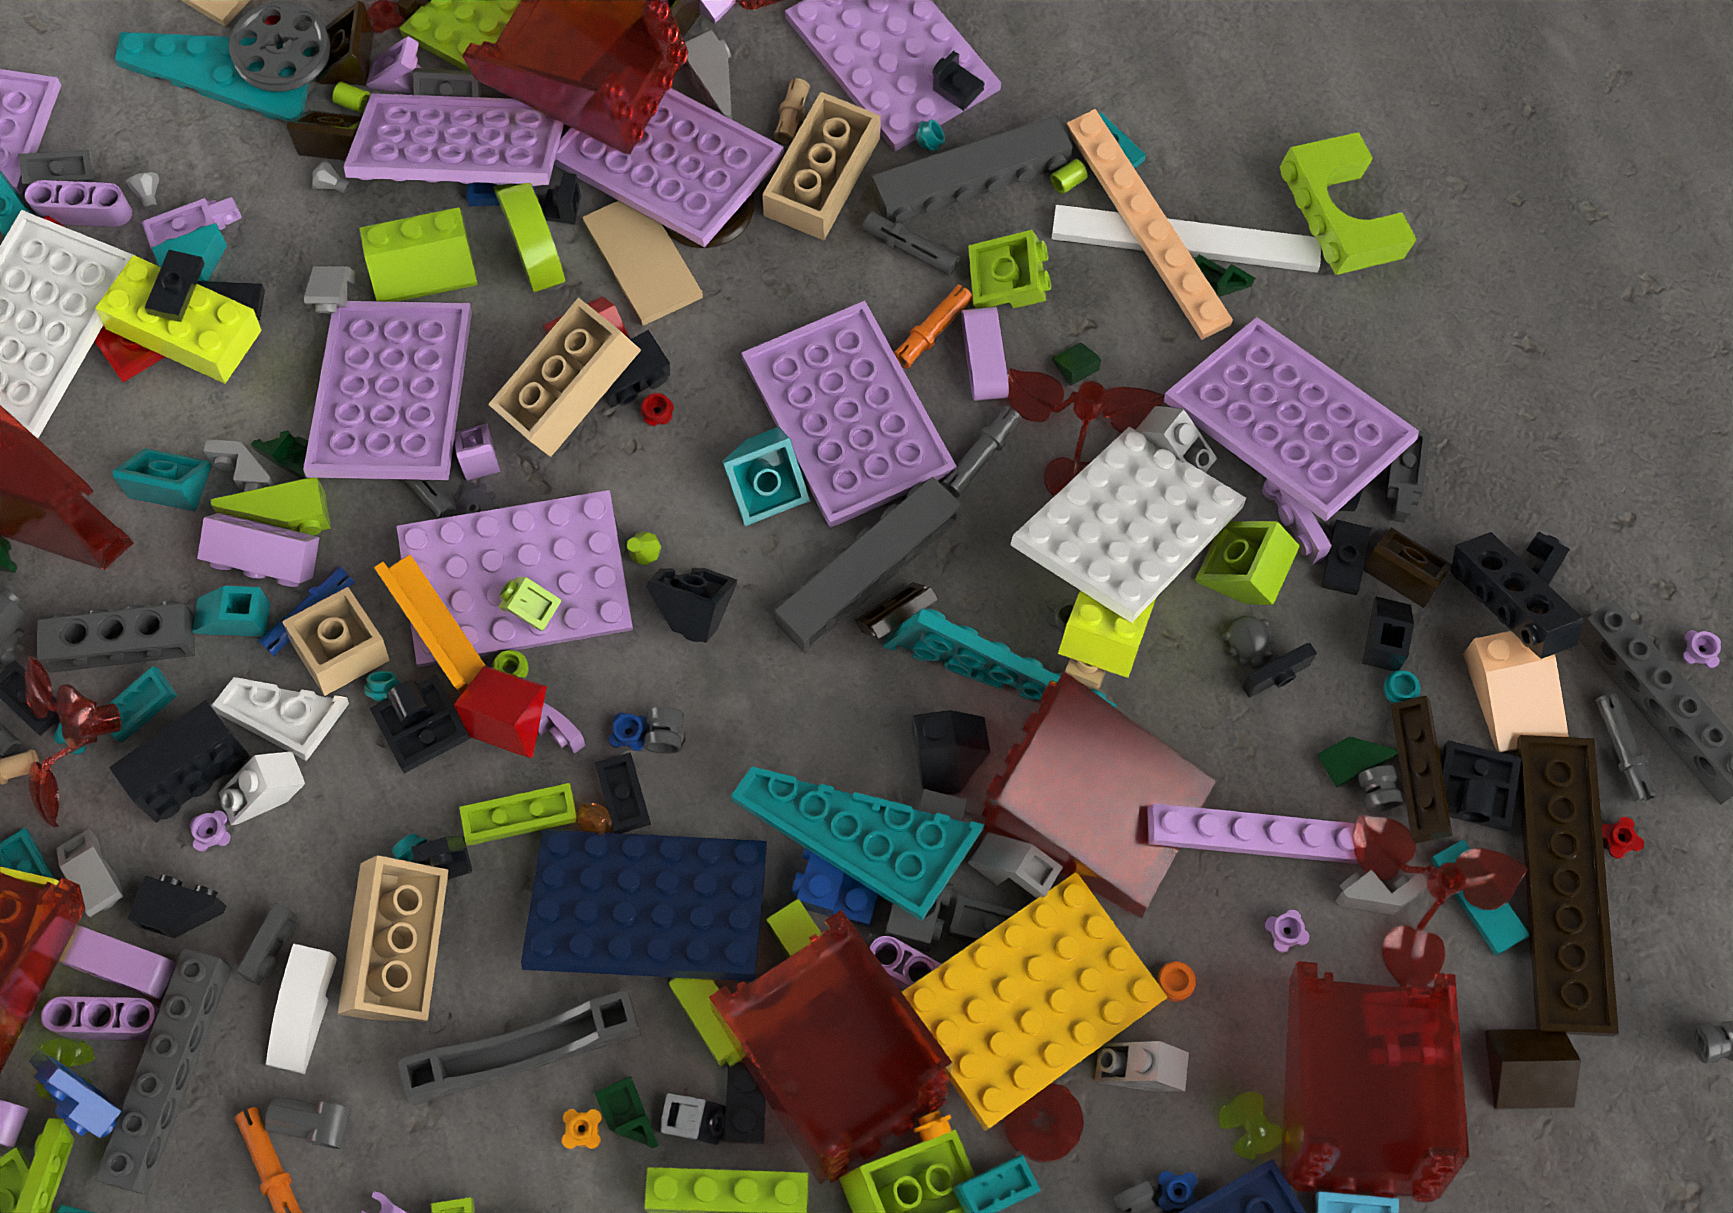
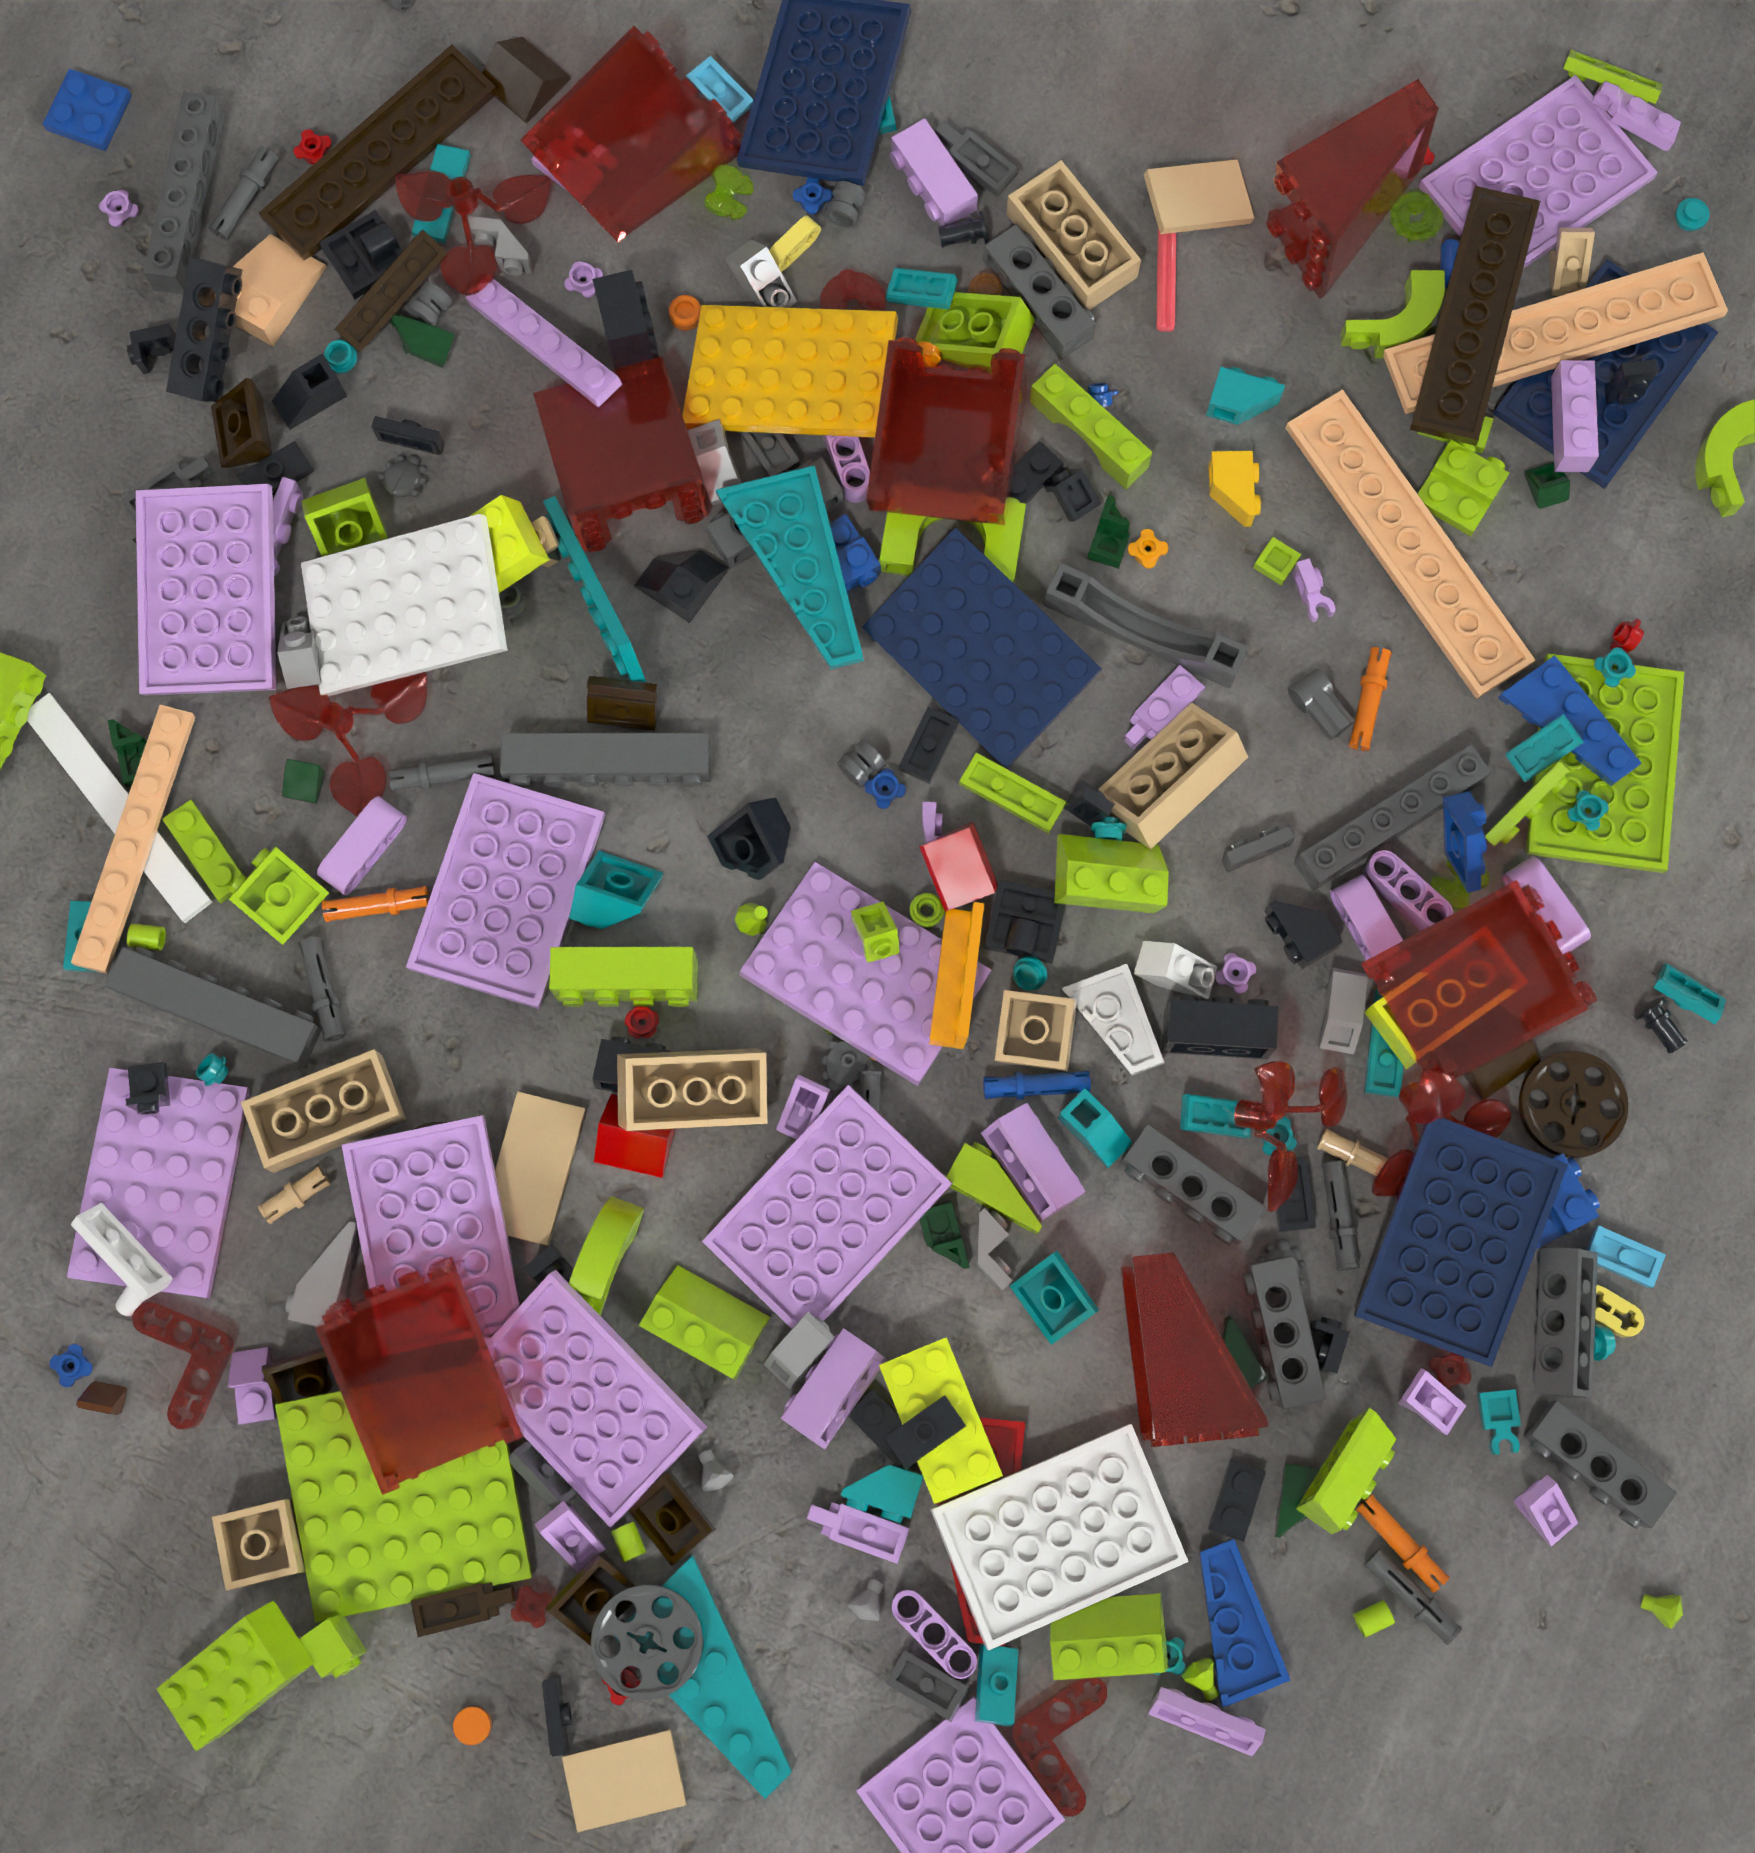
camera: 135 degrees left, 10 degrees up
white slope [266,944,337,1074] -> none
clear orange plate [576,803,612,835] -> none
none -> lime plate [162,800,244,904]
none -> lime brick [549,947,698,1007]
none -> black brick [592,270,660,382]
none -> light yellow beam [769,216,821,272]
none -> lavender brick [781,1328,887,1450]
none -> lime slope [1054,834,1169,914]
none -> lavender hinge [1123,665,1205,750]

